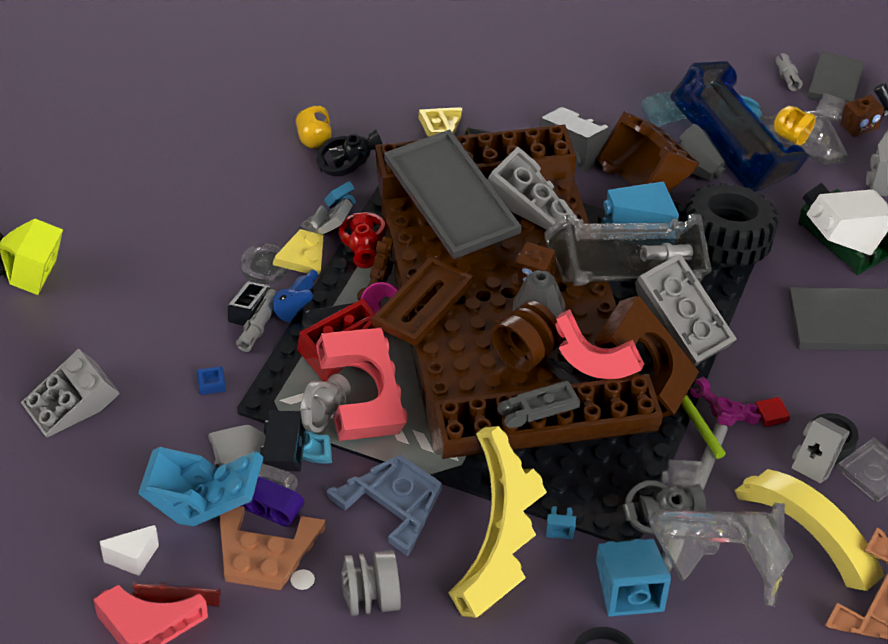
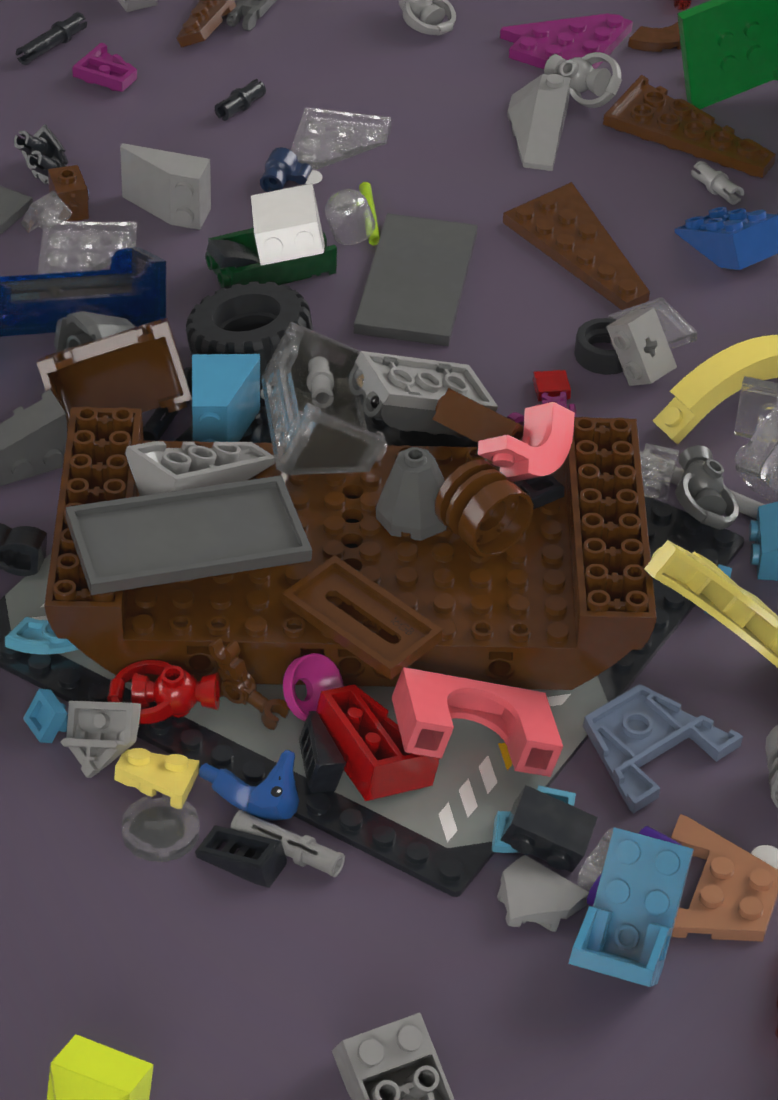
camera: 80 degrees left, 5 degrees down
white slope [100,525,159,576] -> none
blue tile [197,366,226,395] -> none
light grey piece [300,374,351,432] -> none
dark grey hinge [498,381,580,428] -> none
reddish brown head [515,242,556,283] -> none
yellow helmet [774,106,816,146] -> none

